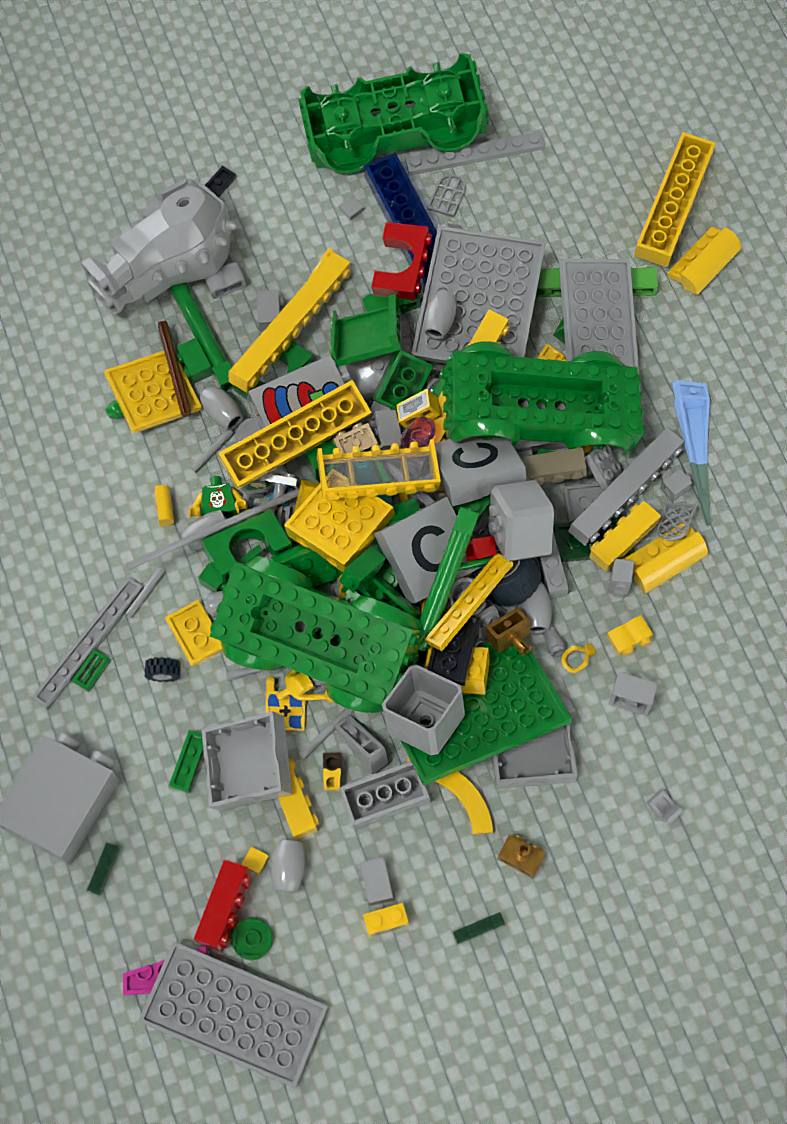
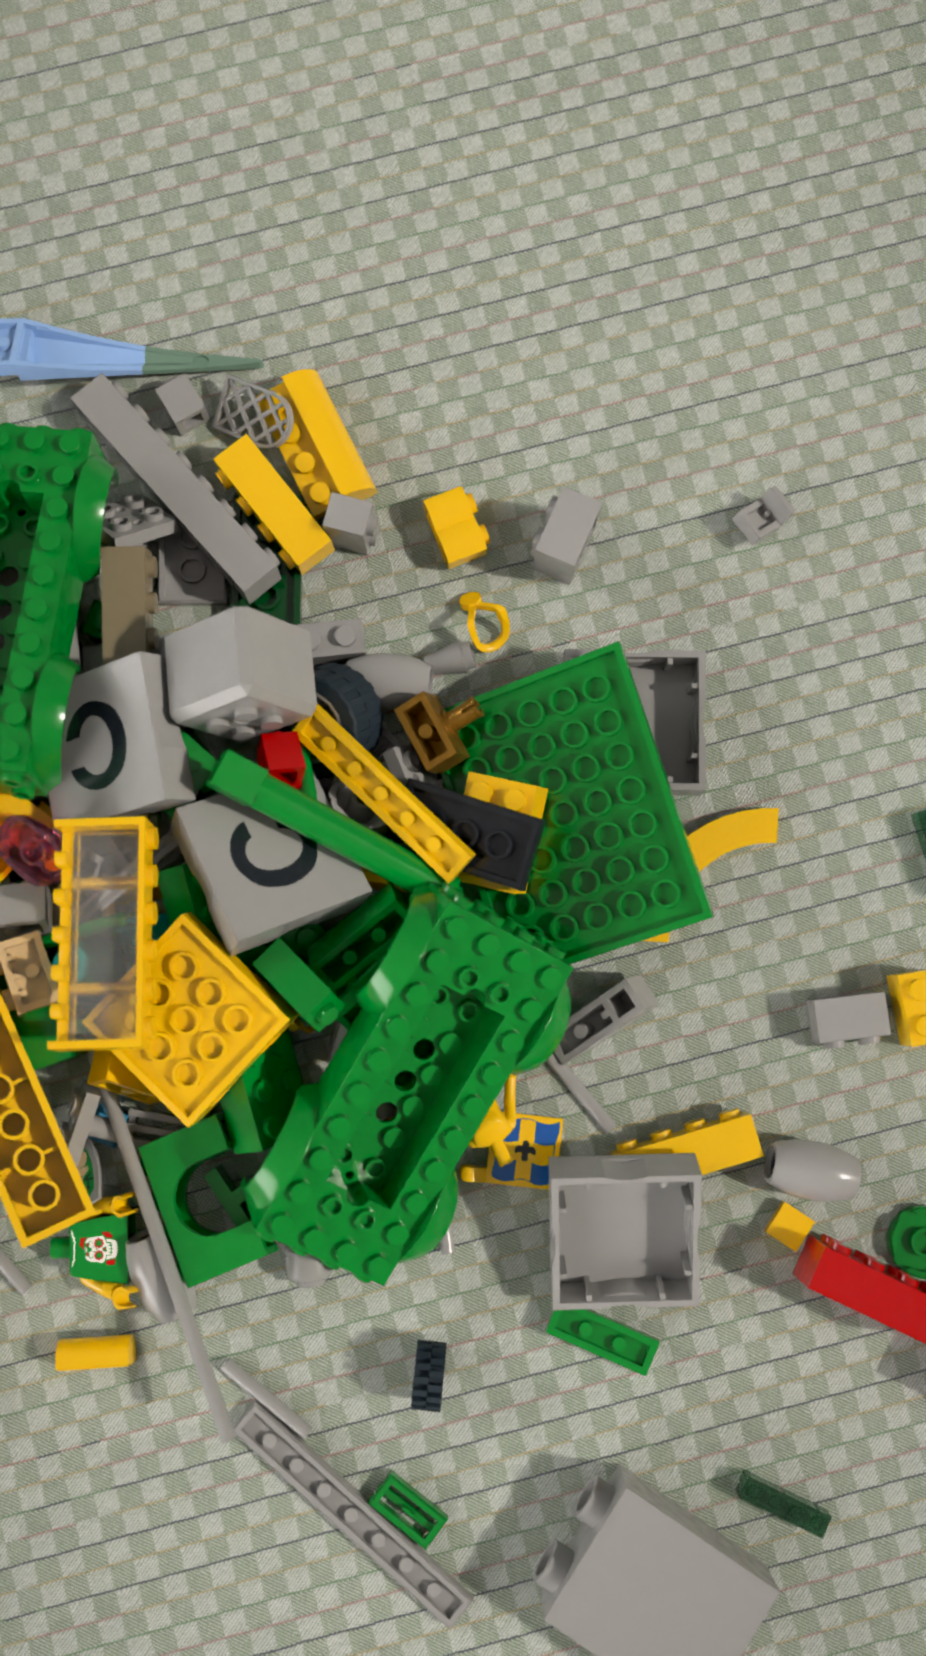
camera: 85 degrees left, 15 degrees up
yellow tile [165,599,222,667] -> none
green brick [198,563,226,593] -> none
leg [323,753,342,791] -> none
light grey brick [339,761,431,830] -> none
light grey plate [382,665,465,755] -> none
pearl gold brick [497,834,546,879] -> none

